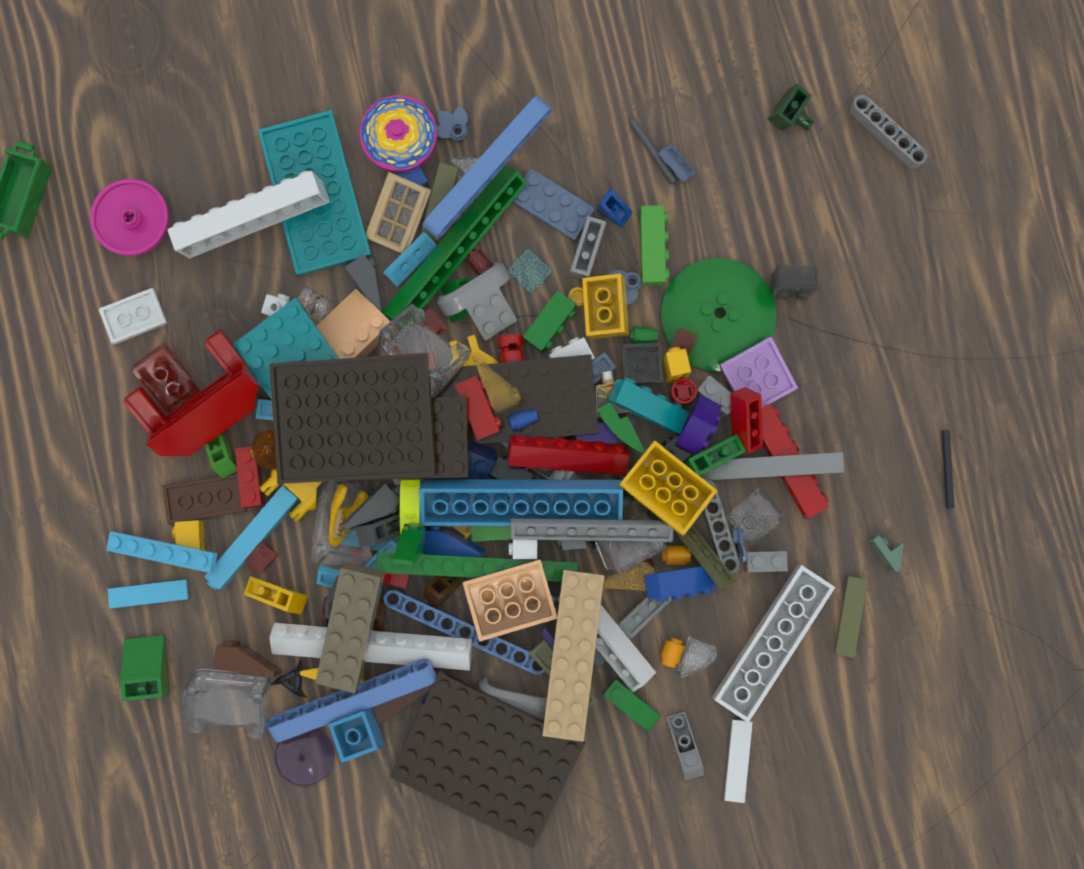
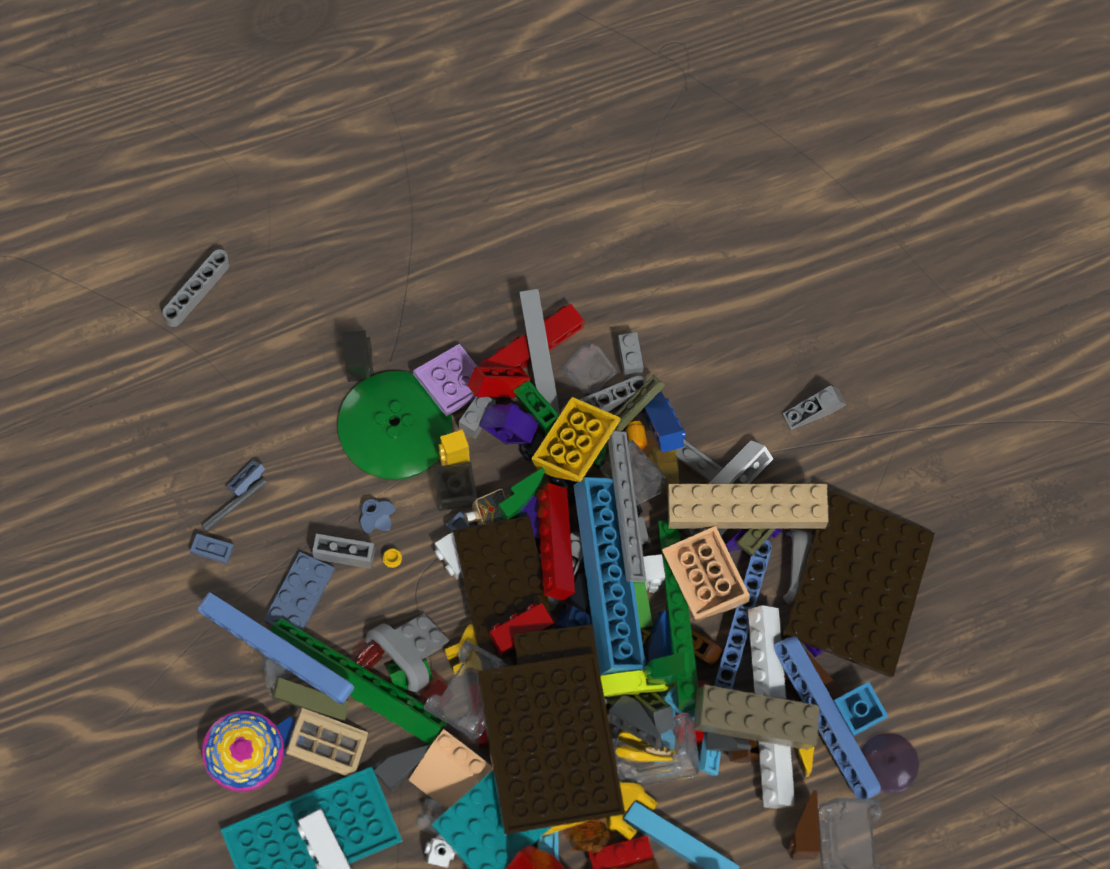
camera: 100 degrees left, 15 degrees down
yellow slope [243,576,308,615] -> none
clear red brick [245,542,279,573] -> none
black piece [270,660,307,698] -> none
medium azure plate [383,232,437,287] -> none
sand blue plate [437,106,468,141] -> none
clear yellow slope [472,355,522,415] -> none
red wheel [498,334,525,363] -> none
clear light blue piece [507,248,553,294] -> none
blue cone [507,409,538,431] -> none
green brick [523,290,577,354] -> none
yellow brick [582,274,629,339] -> none
blue slope [597,189,632,227] -> none
green slope [602,678,661,732] -> none
teal brick [607,377,689,434] -> none
green brick [629,327,658,346] -> none
bright green brick [640,205,669,286] -> none
light orange brick [660,637,685,668] -> none
red wheel [669,378,697,406] -> none
clear red brick [671,328,699,355] -> none
clear slope [676,636,717,678] -> none
white brick [711,565,835,723] -> none
white tile [724,719,753,803] -> none
sand blue plate [731,526,747,562] -> none
dark green brick [768,84,814,131] -> none
olive tile [834,576,868,658] -> none
sand green slope [868,535,904,573] -> none
black bar [941,430,955,509] -> none
none -> sand blue plate [190,534,234,565]

